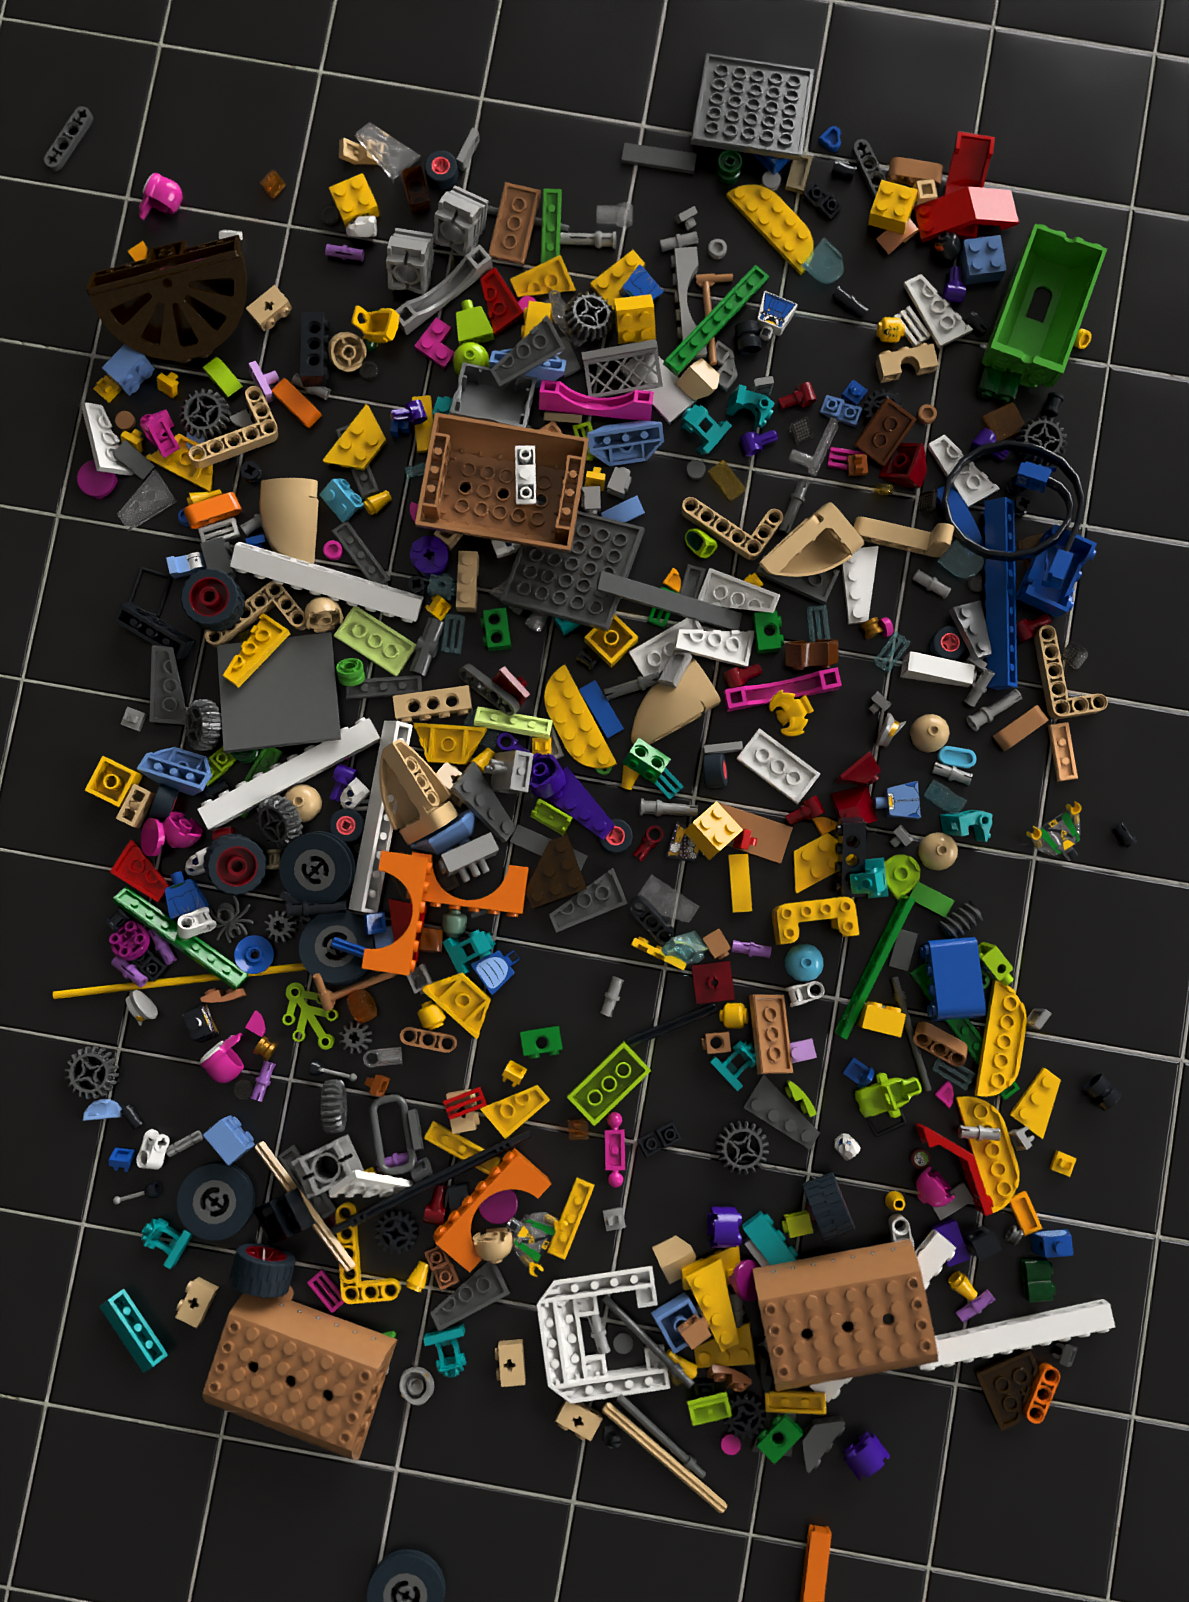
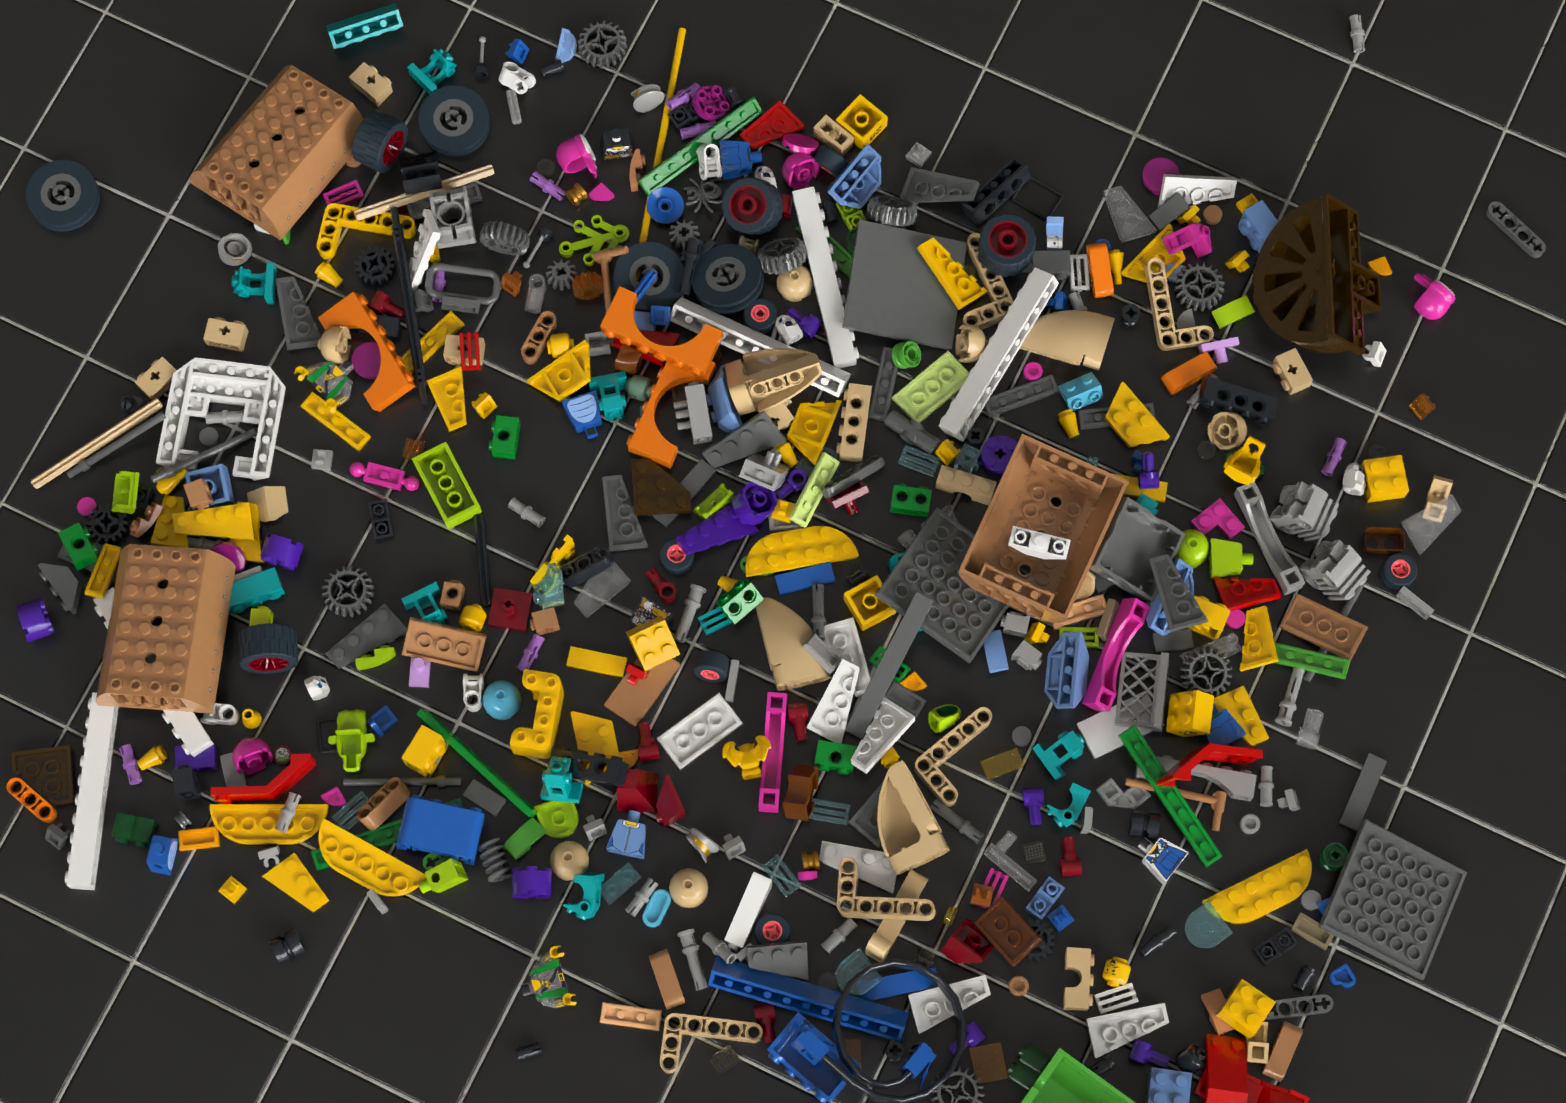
camera: 105 degrees right, 10 degrees down
medium blue brick [203,1115,255,1166] -> none
nougat slope [424,1246,460,1290] -> none
tan slope [676,358,720,401] -> none
none -> dark purple brick [512,866,552,899]
none -> tan beam [837,857,936,921]
none -> red windscreen [1156,744,1263,787]

